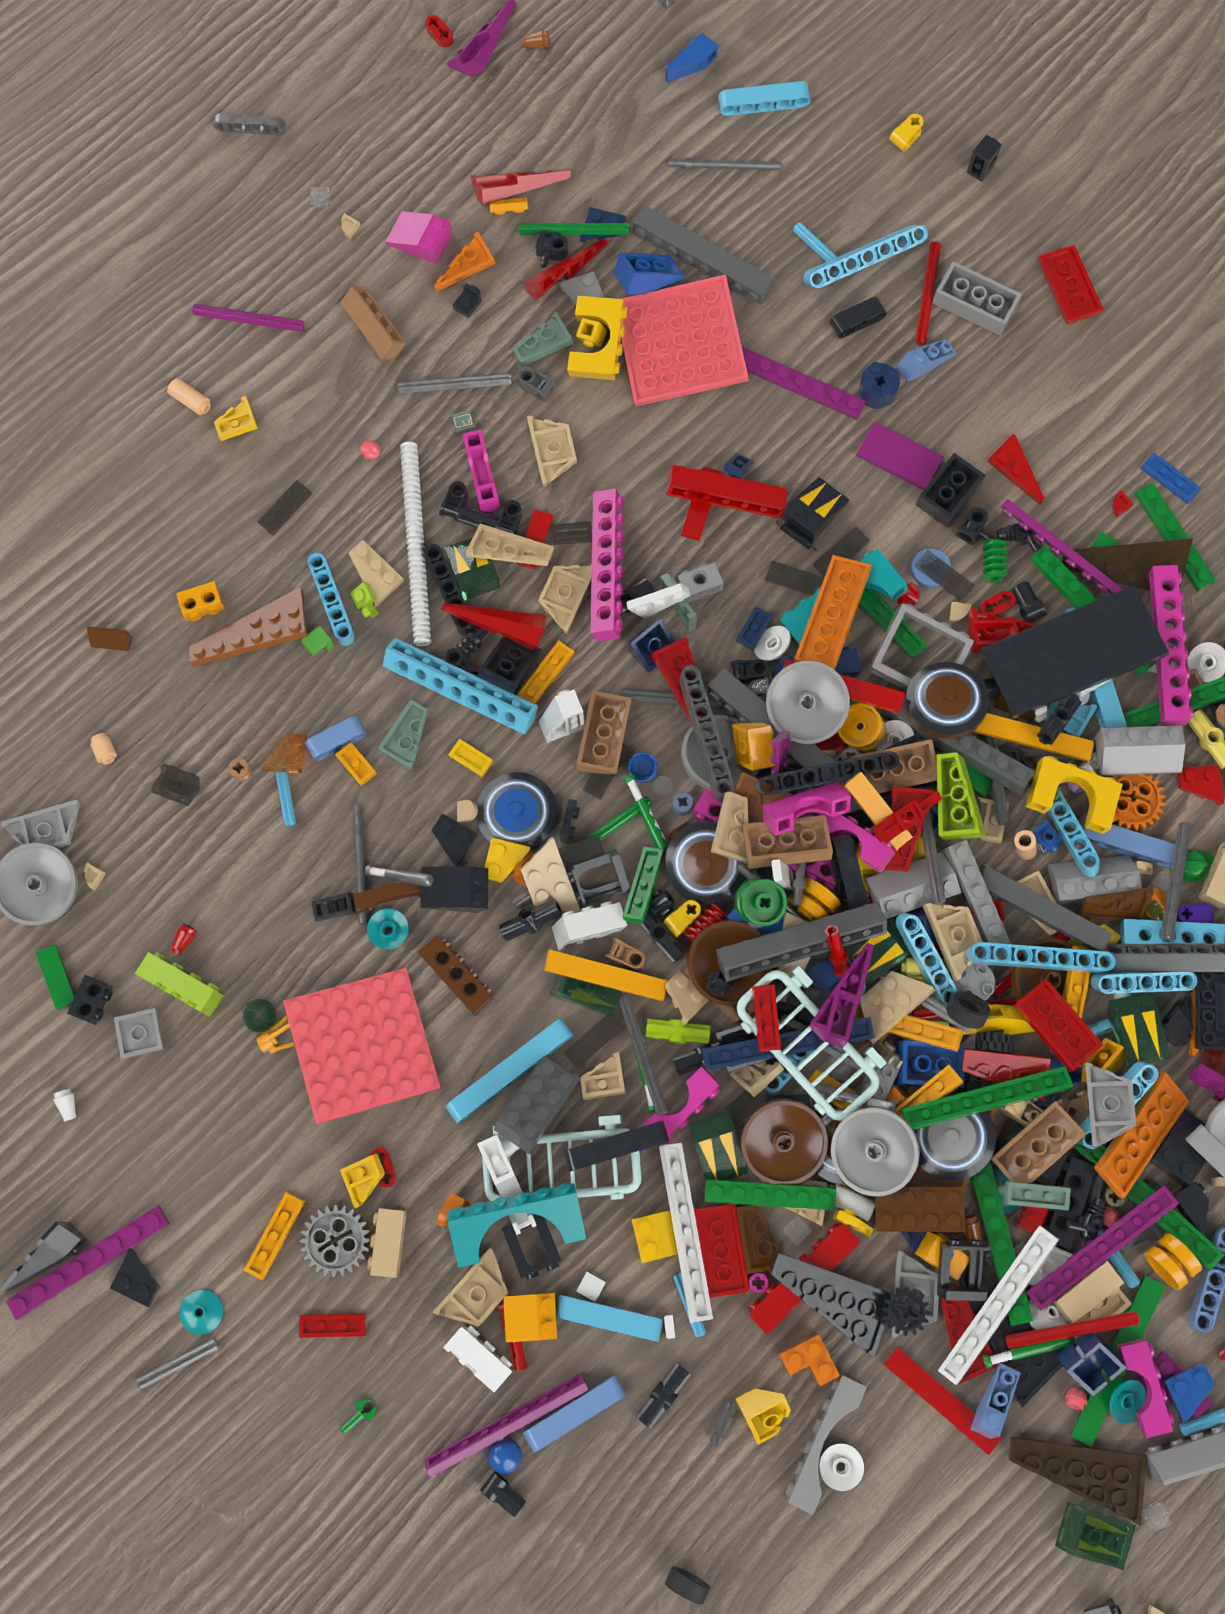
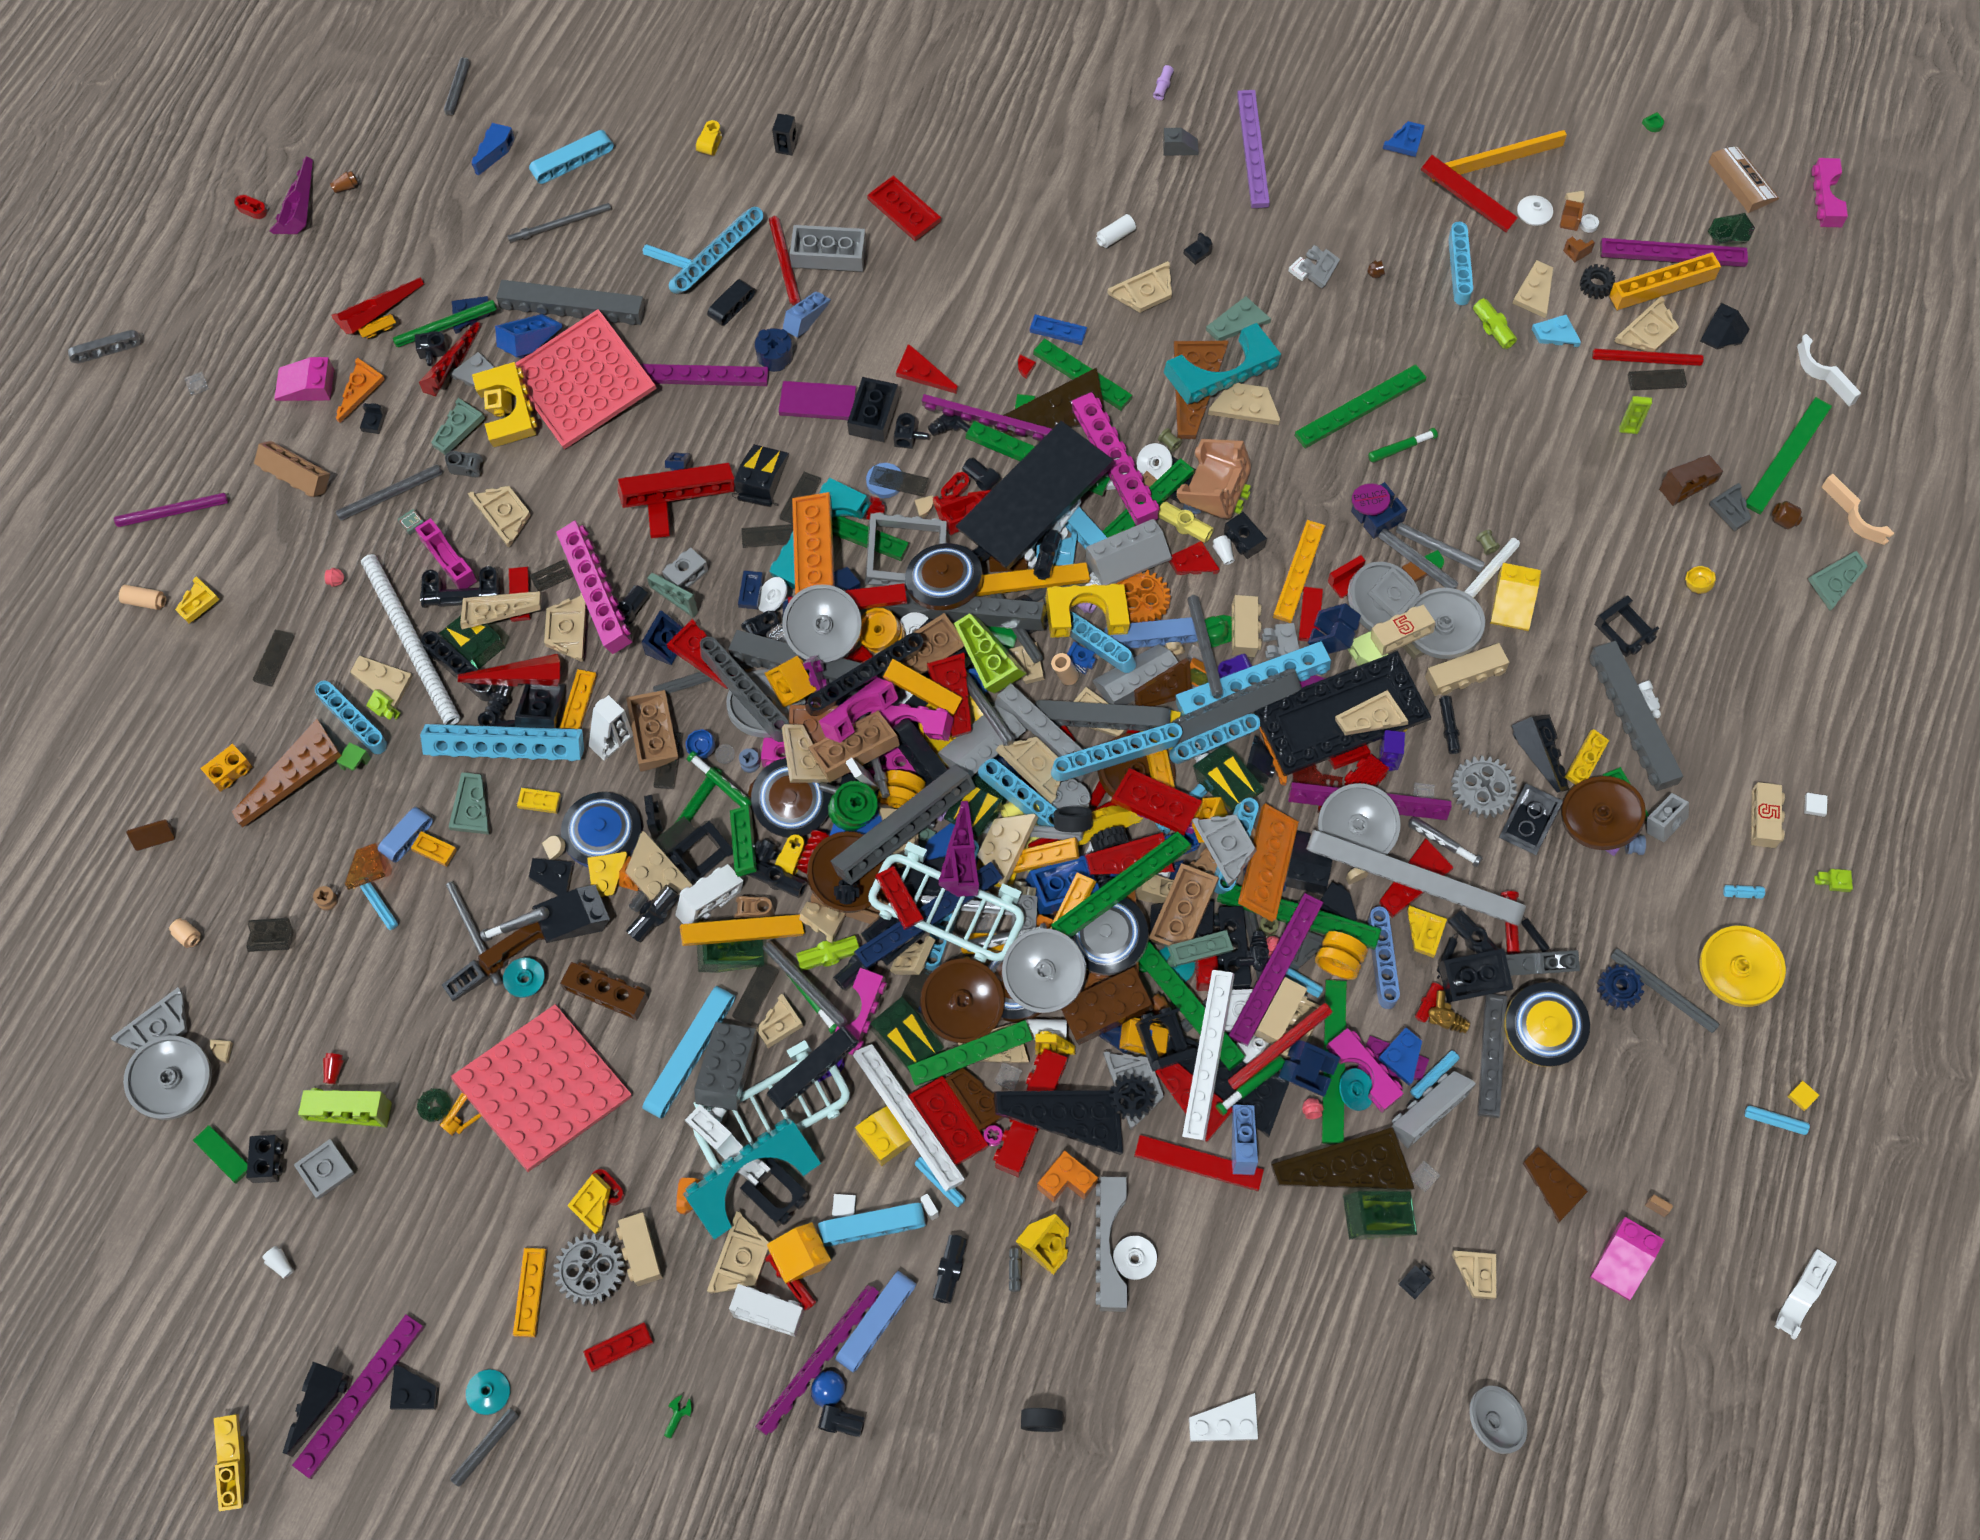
camera: 25 degrees left, 10 degrees down
tan tile [341,213,361,239] -> none
white wing [627,583,690,619] -> none
red pin [825,925,851,978] -> none
red piece [874,790,942,844] -> none
green piece [982,539,1008,584] -> none

